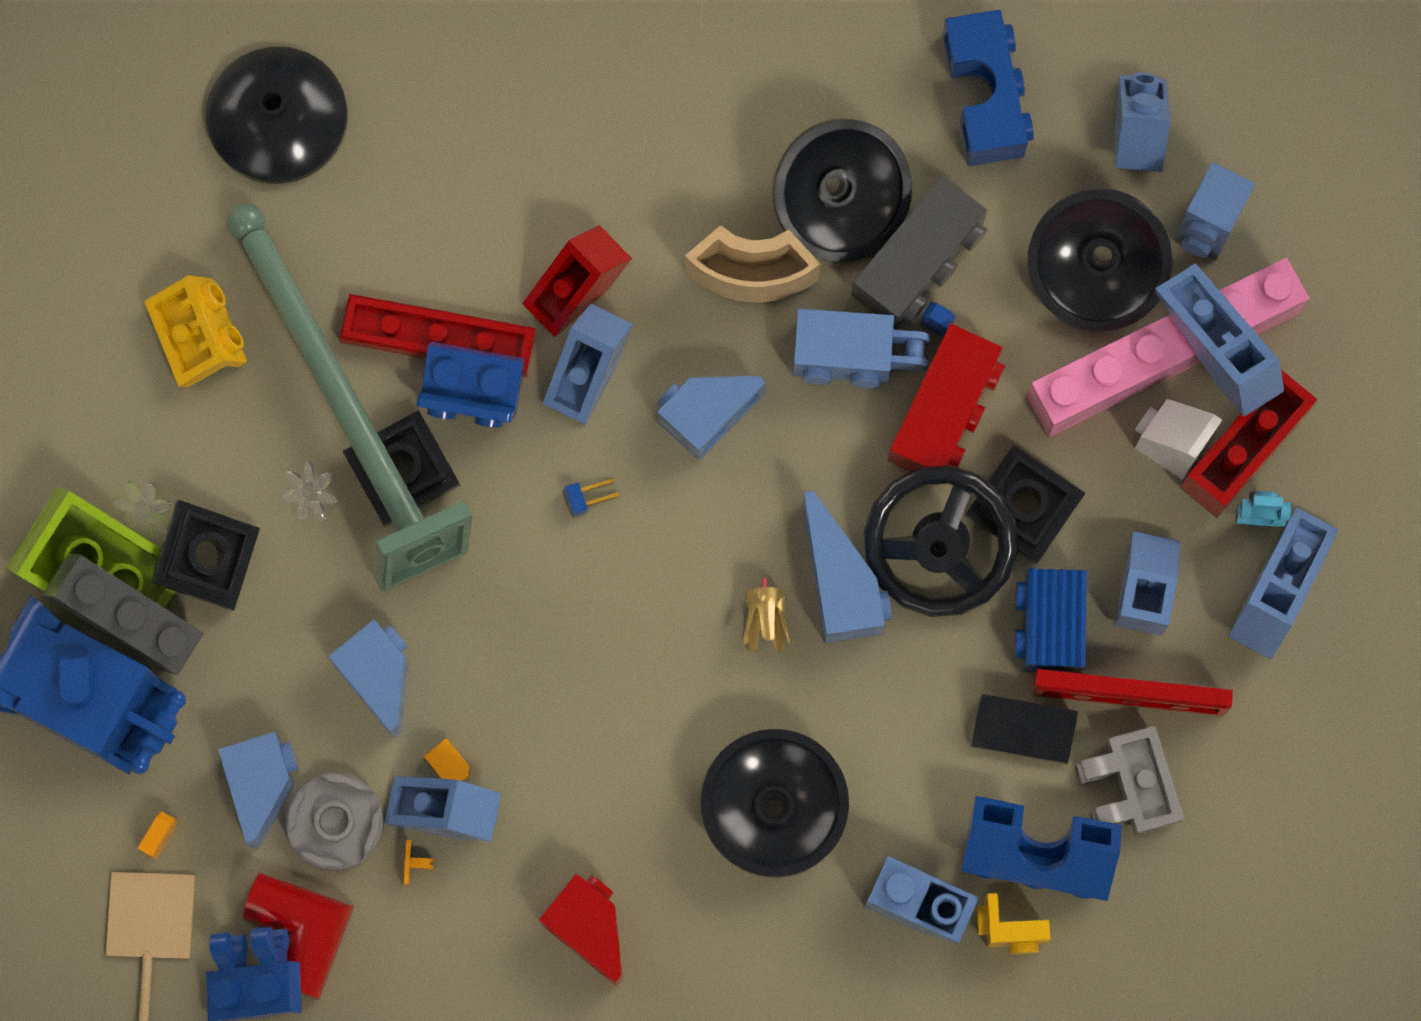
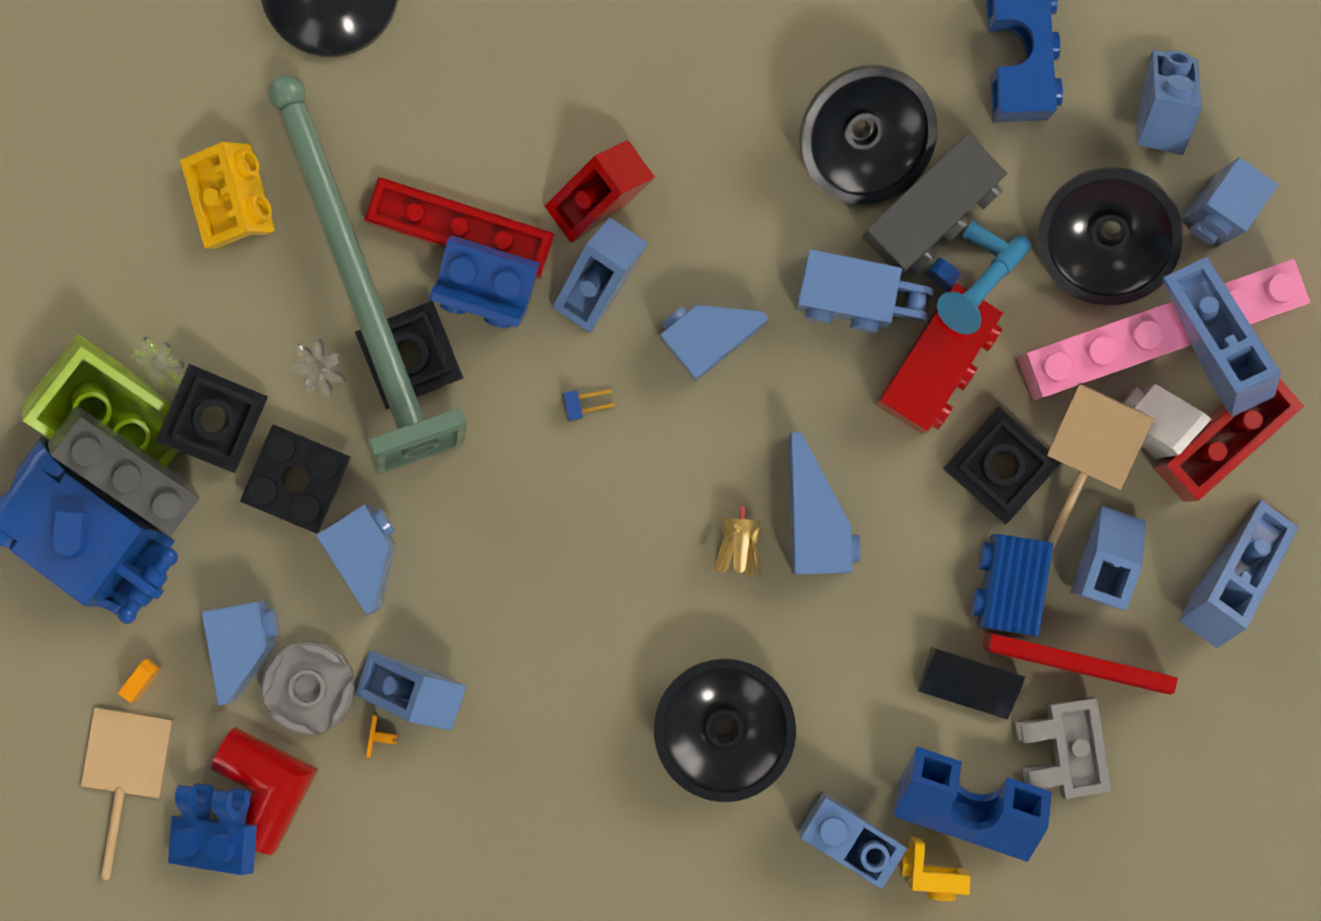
camera: 10 degrees right, 10 degrees up
light orange piece [424,738,470,782] -> none
red slope [539,873,623,987] -> none
tan brick [684,225,821,302] -> none
black piece [864,465,1018,617] -> none
medium azure piece [1235,491,1291,527] -> none
none -> black piece [240,424,351,534]
none -> dark azure piece [937,220,1032,334]
none -> tan piece [1047,384,1155,549]

